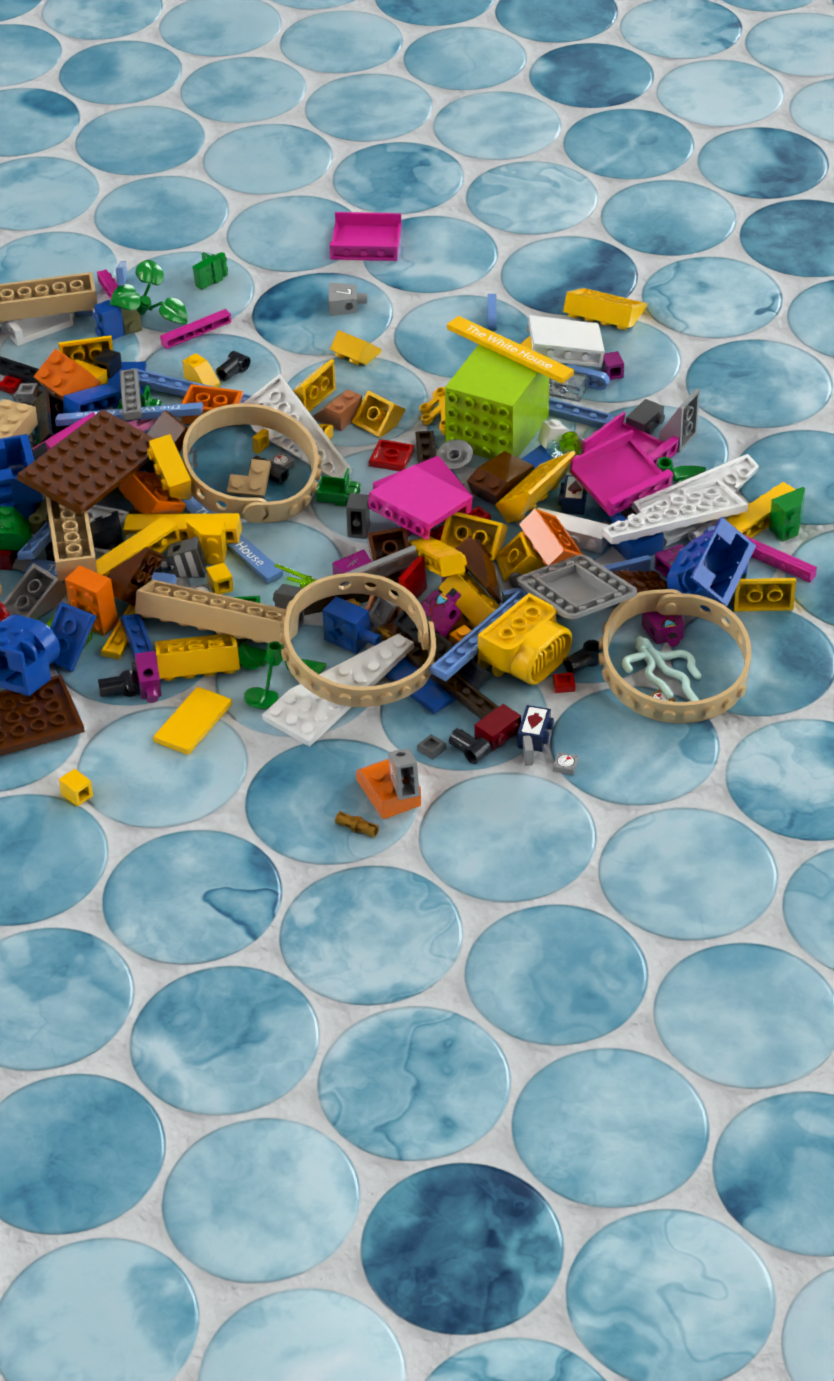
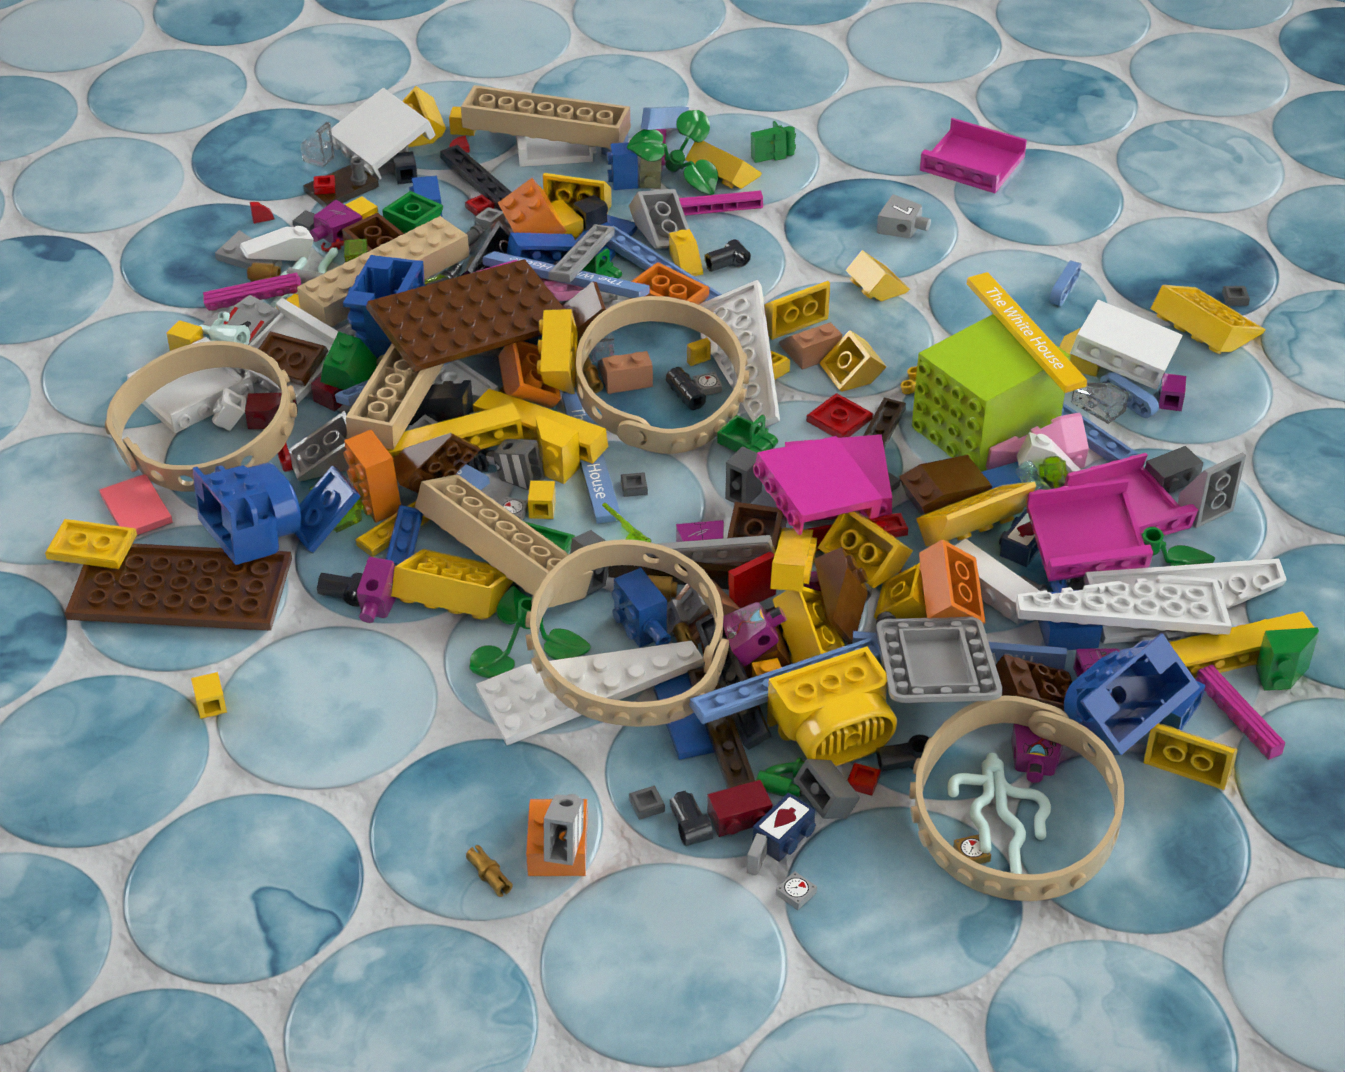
camera: 25 degrees right, 0 degrees up
yellow tile [153,686,232,755] -> none
tan plate [227,459,271,498] -> none
light grey dish [436,439,473,470] -> none
none -> nougat slope [598,351,653,394]
none -> dark grey tile [621,472,648,497]
none -> light grey slope [629,189,689,249]
none -> yellow slope [685,141,762,189]
none -> green plant [756,757,805,797]
none -> dark grey brick [794,759,860,819]
none -> bright pink wedge [986,412,1089,470]
none -> dark grey tile [1222,286,1250,306]

